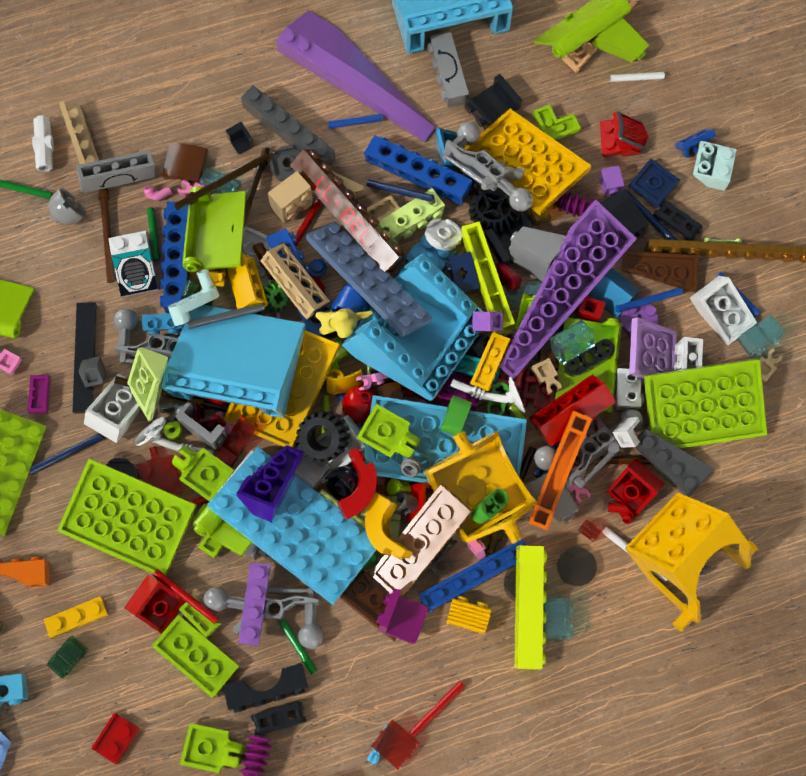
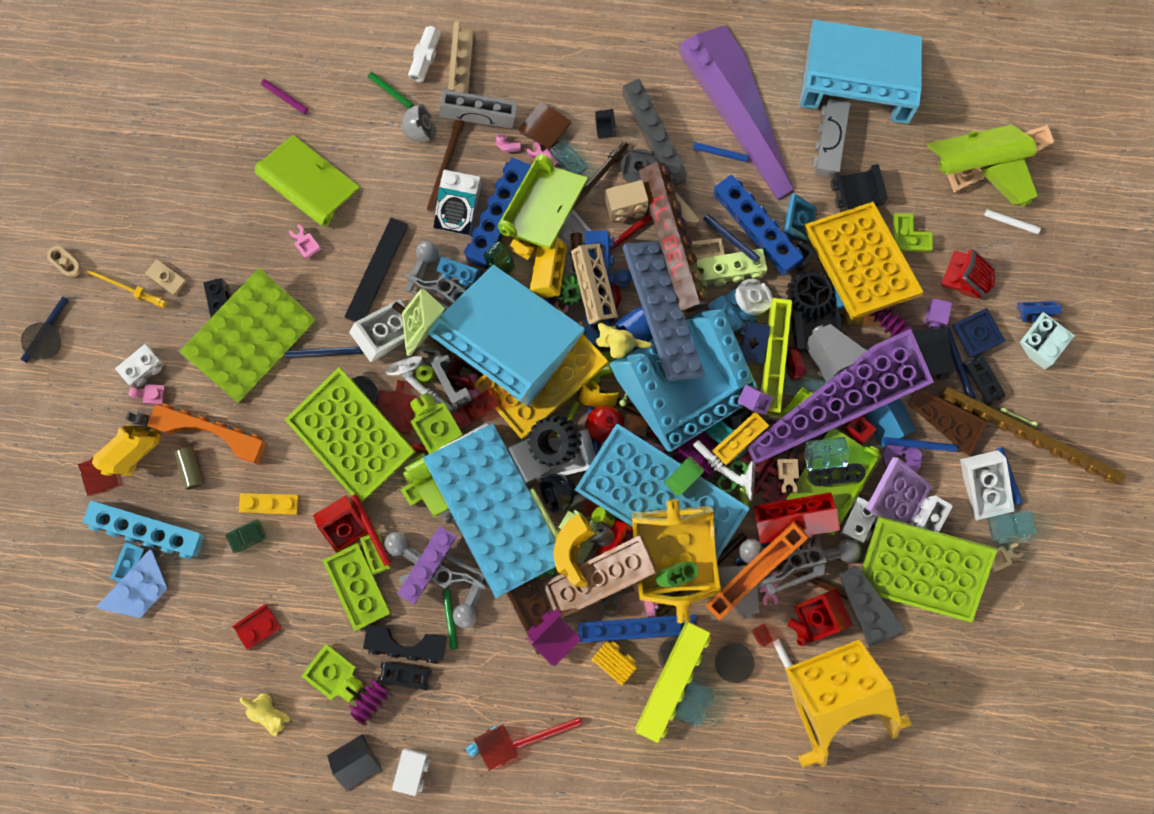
camera: 30 degrees right, 5 degrees up
magenta plate [27,375,51,414] -> none
dark grey panel [78,356,107,388] -> none
green bar [147,207,160,261] -> none
light aqua beam [168,269,219,326] -> none
dark brown bar [174,153,270,210] -> none
dark grey bar [187,303,265,329] -> none
dark purple wedge [236,445,304,523] -> none
red arch [337,447,377,520] -> none
bright pink plate [356,372,389,391] -> none
lime plate [356,404,420,458] -> none
light grey plate [401,458,421,477] -> none
light grey piece [442,122,533,212] -> none
white panel [612,417,640,448] -> none

